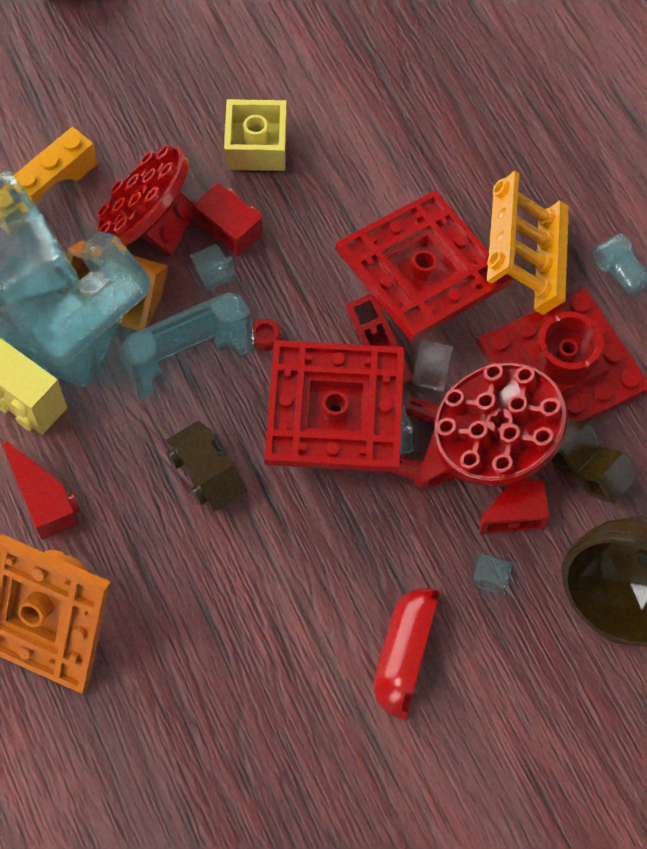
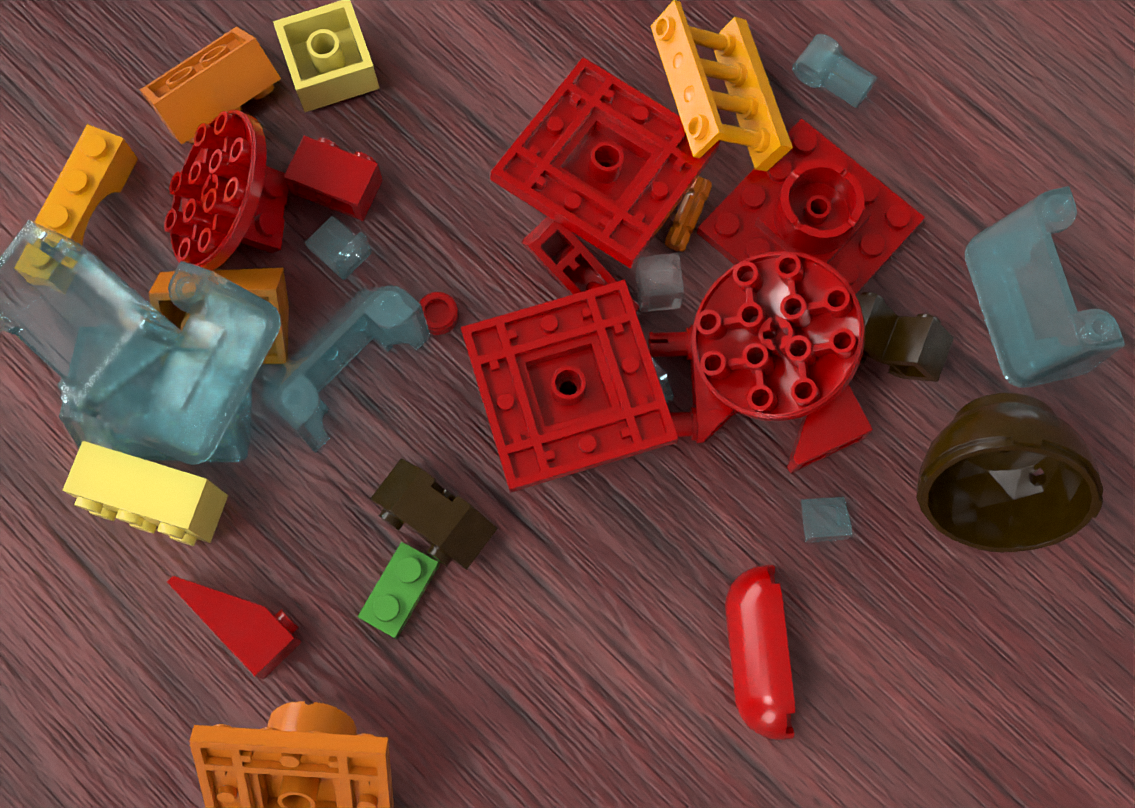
camera: 20 degrees left, 10 degrees up
none -> orange slope [140,26,281,145]
none -> bright green plate [358,542,440,640]
none -> orange axle [665,176,712,252]

